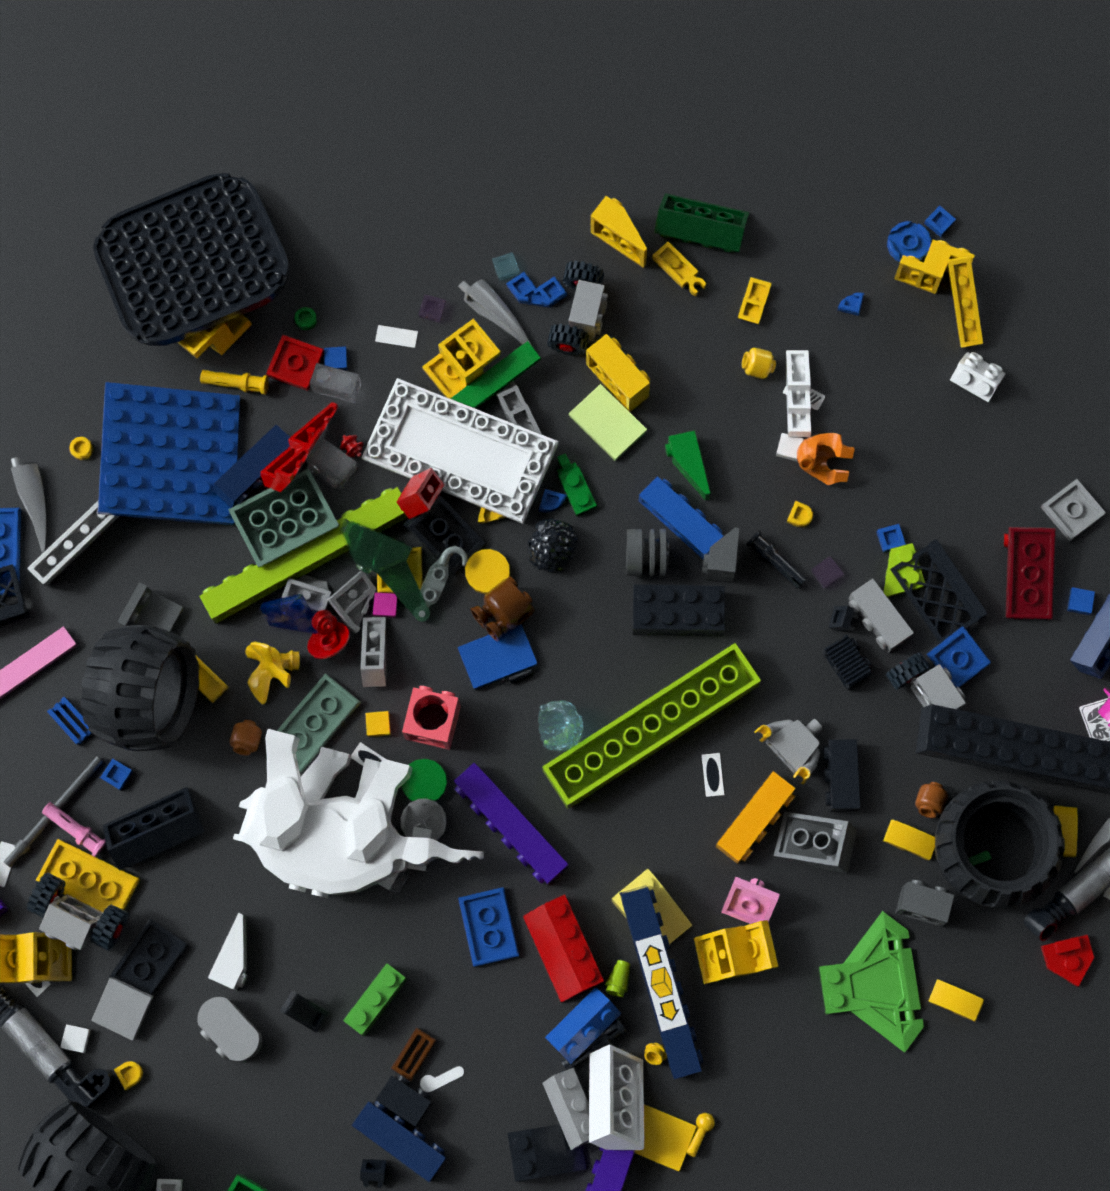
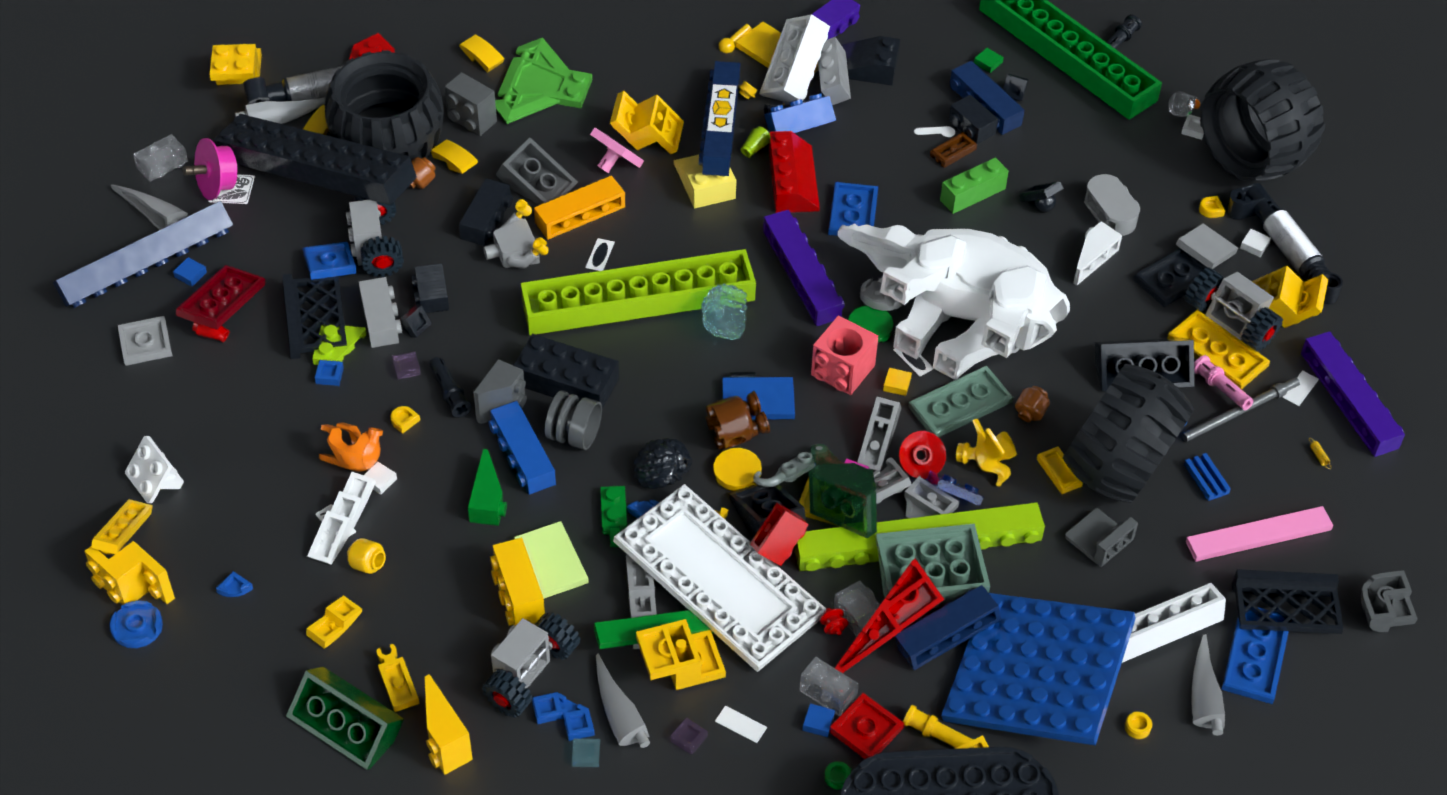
camera: 165 degrees left, 25 degrees down
red wheel [312,610,337,635] -> none
blue tile [924,205,956,237] -> none

